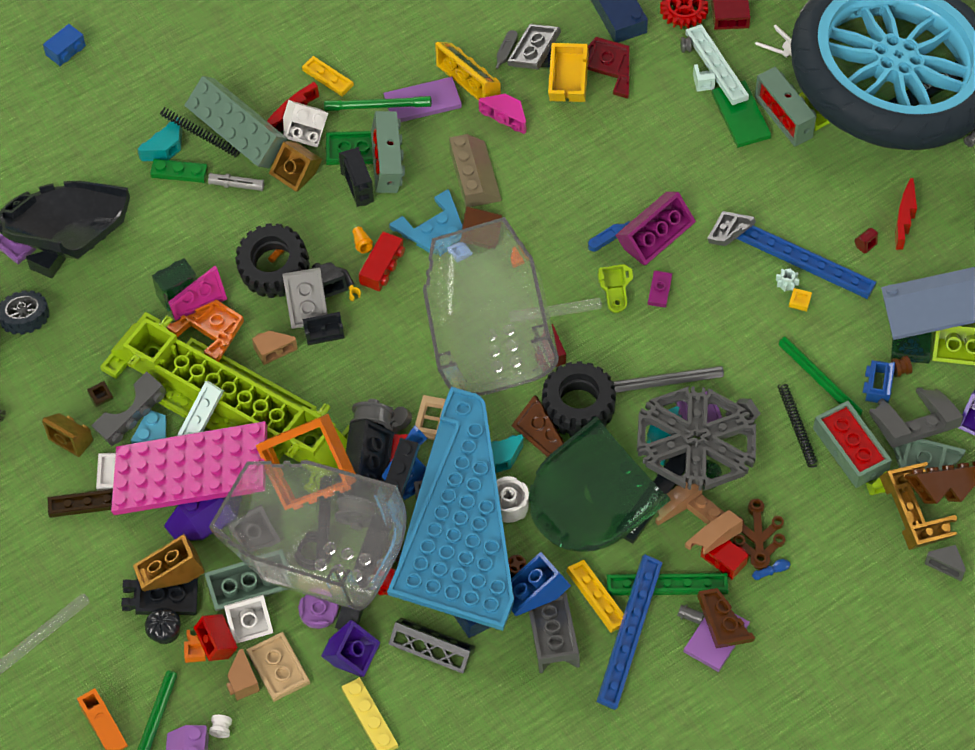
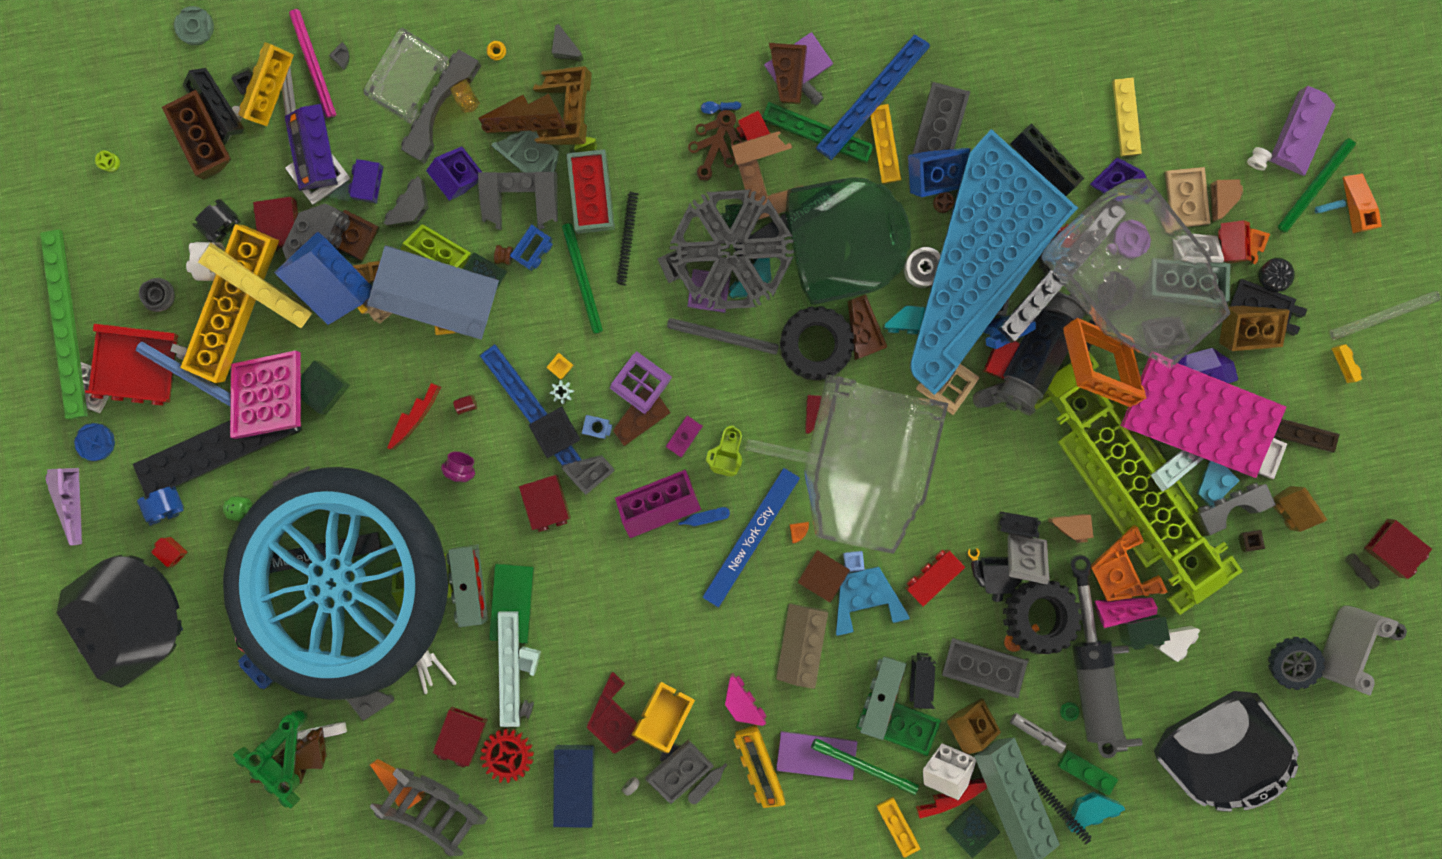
camera: 160 degrees left, 30 degrees up
light orange cone [352,226,373,254] -> none
none -> magenta piece [441,451,476,483]
none -> dark red brick [519,474,571,532]
none -> black plate [529,406,581,459]
none -> medium blue brick [582,415,612,439]
none -> medium lavender piece [610,351,672,414]
none -> reddish brown wing [613,382,671,446]
none -> light grey tile [622,777,640,796]
none -> blue tile [702,468,800,608]
none -> dark grey plate [942,638,1029,698]
none -> clear green tile [945,803,1001,859]
none -> green plate [1060,702,1080,722]
none -> dark grey piece [1070,554,1143,758]
none -> white slope [1154,626,1200,662]
none -> medium azure piece [1315,200,1346,214]
none -> yellow plate [1331,344,1362,383]

